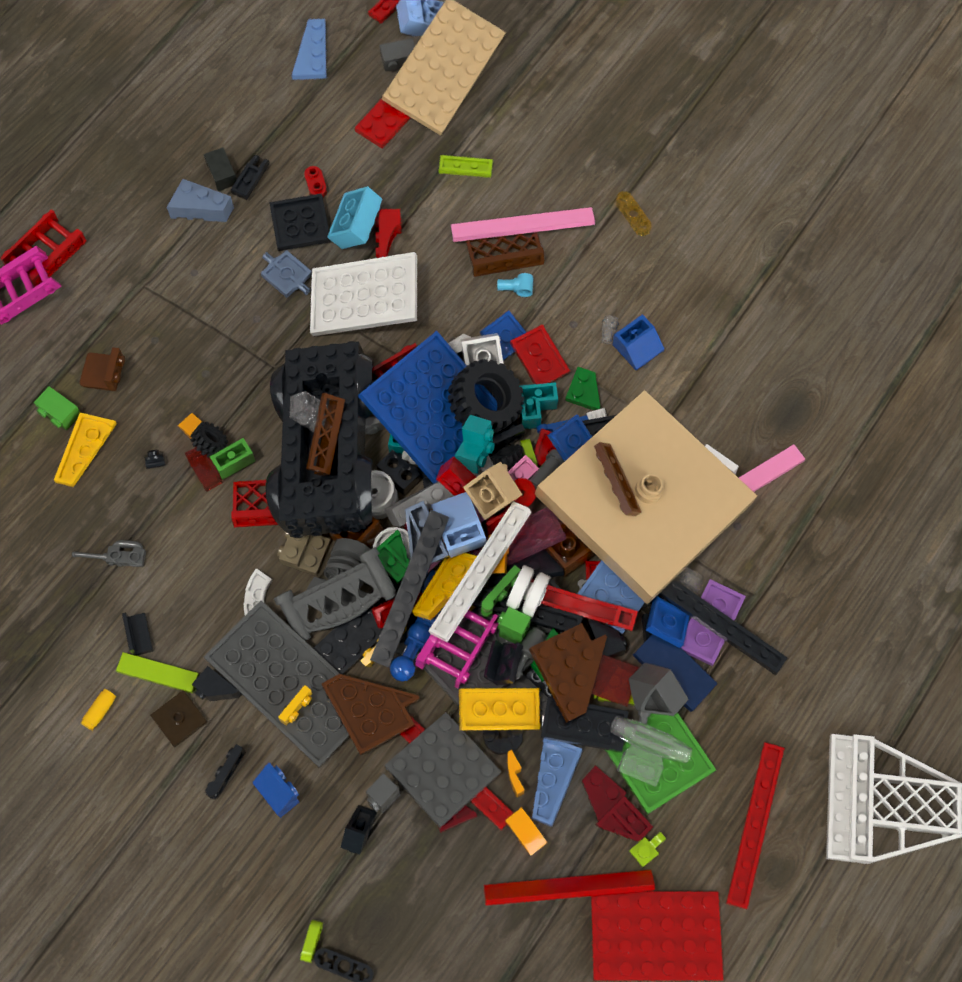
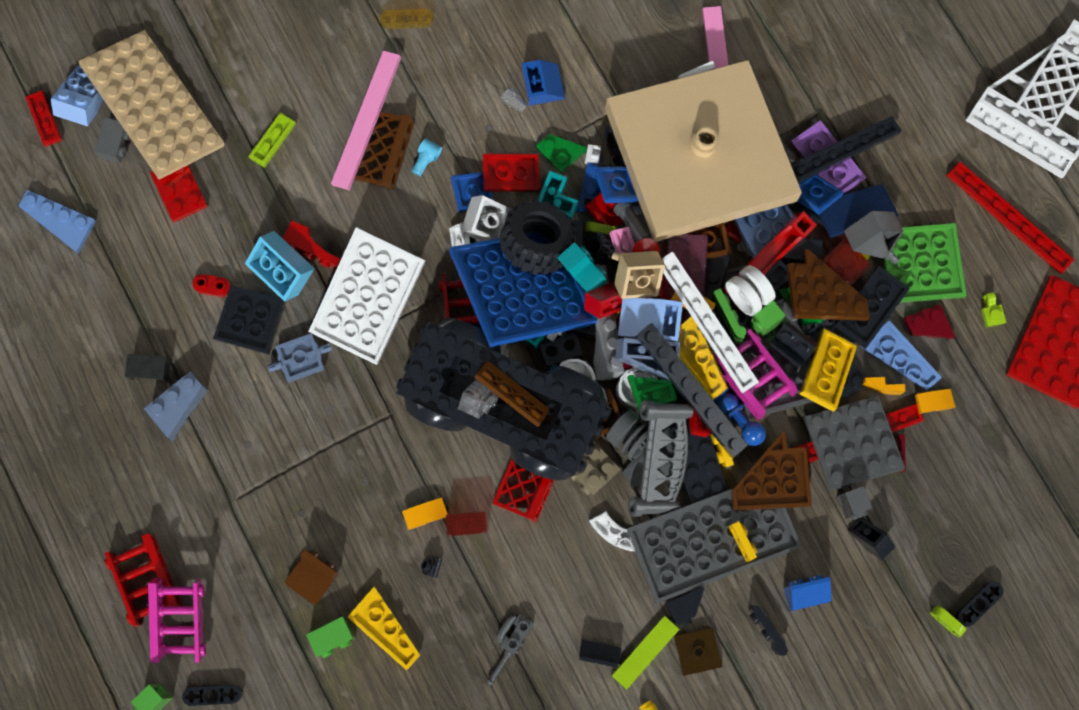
camera: 65 degrees left, 10 degrees up
black tyre [190,422,228,458] -> none
bright green brick [210,438,255,480] -> none
black hinge [231,155,270,200] -> none
red tile [484,870,655,906] -> none
reddish brown plate [594,442,642,516] -> none
dark red wing [595,796,653,842] -> none
clear plate [610,716,692,787] -> none

